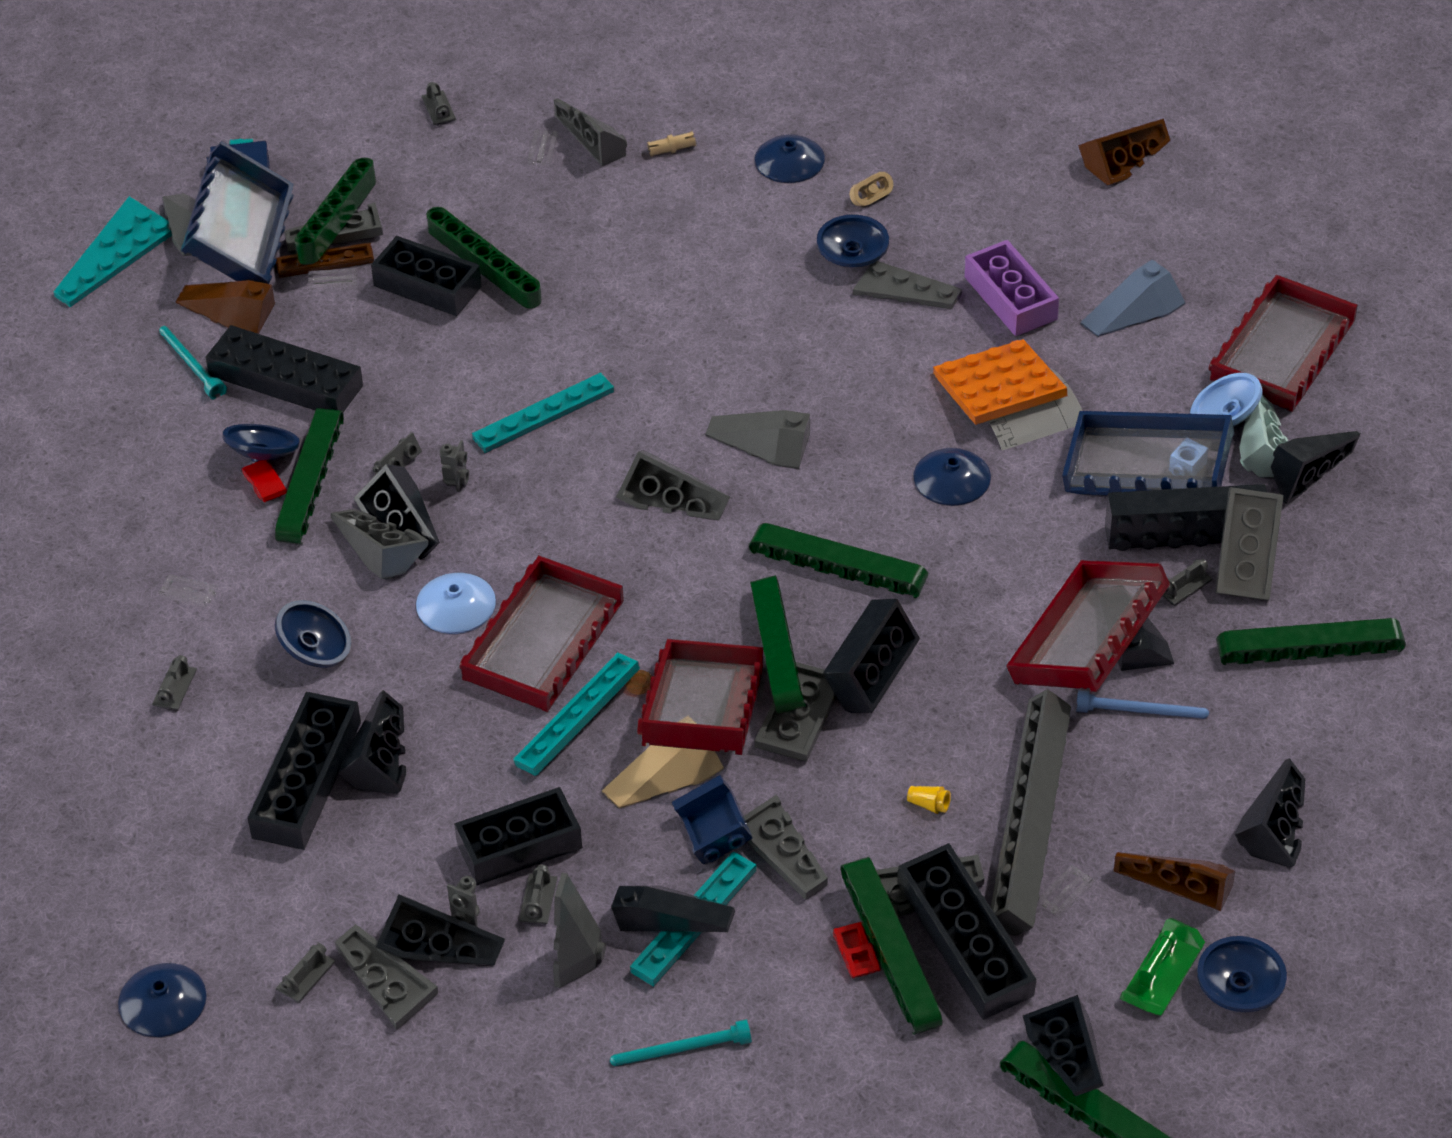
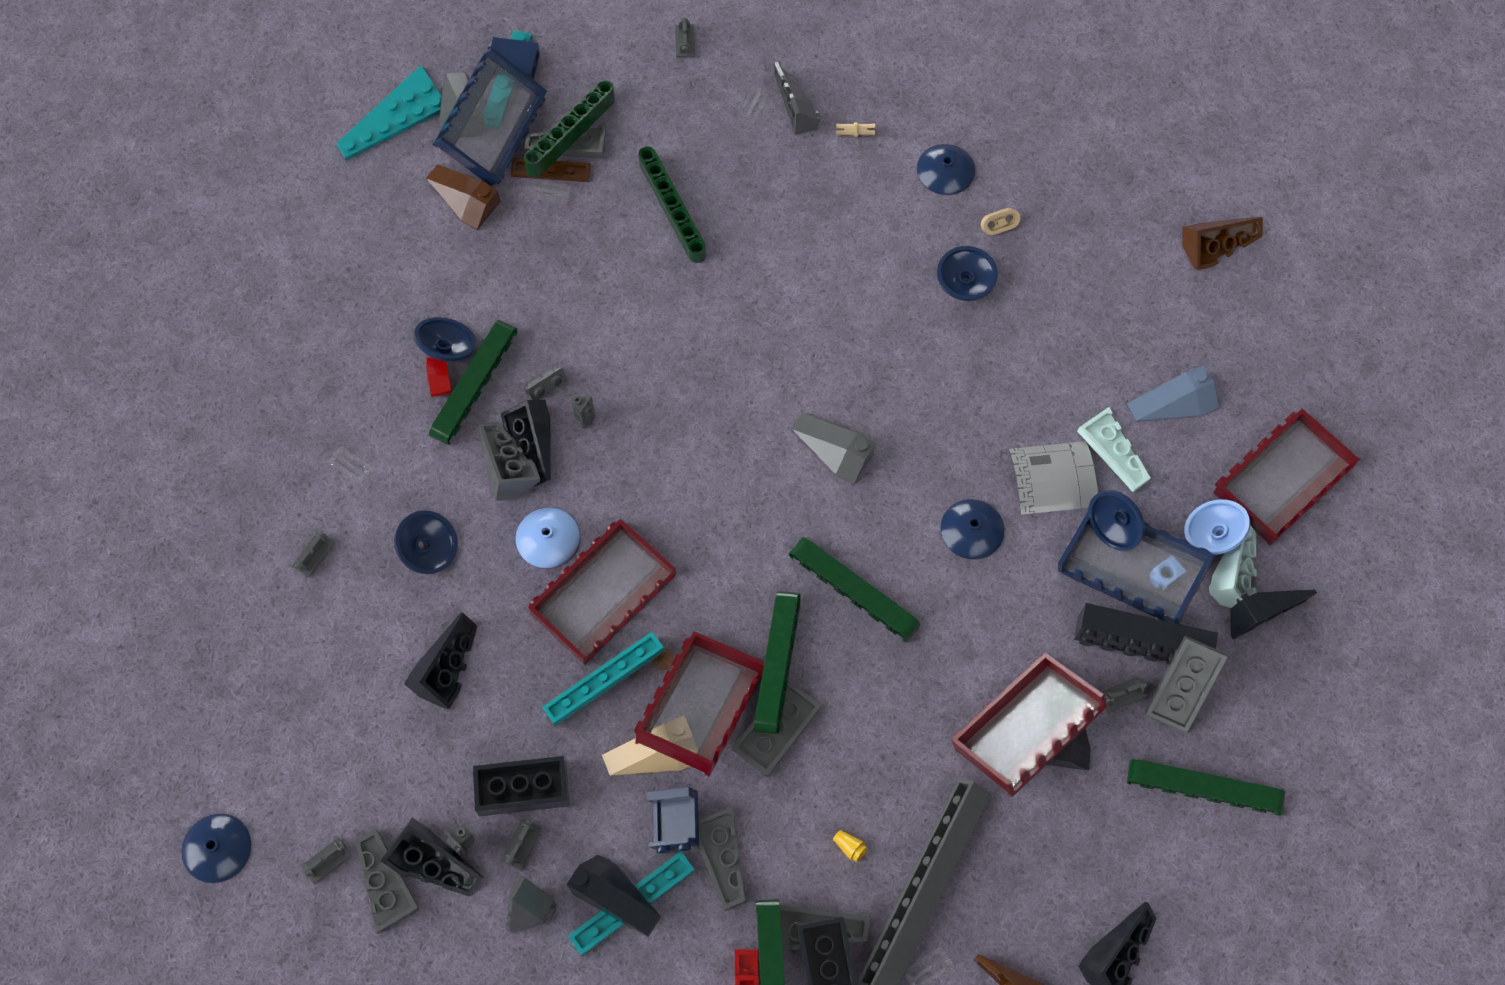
camera: 15 degrees right, 20 degrees up
teal piece [159,326,227,400] -> none
black brick [205,325,363,413] -> none
black brick [247,691,361,850] -> none
black brick [371,235,482,316] -> none
teal plate [472,372,614,453] -> none
dark grey wedge [616,450,730,520] -> none
black brick [823,599,920,713] -> none
dark grey wing [853,261,962,309] -> none
orange plate [933,339,1068,425] -> none
medium lavender brick [965,240,1059,337] -> none
medium blue piece [1076,690,1209,719] -> none
none -> light aqua wing [1077,407,1150,492]
none -> dark blue dish [1088,490,1145,551]

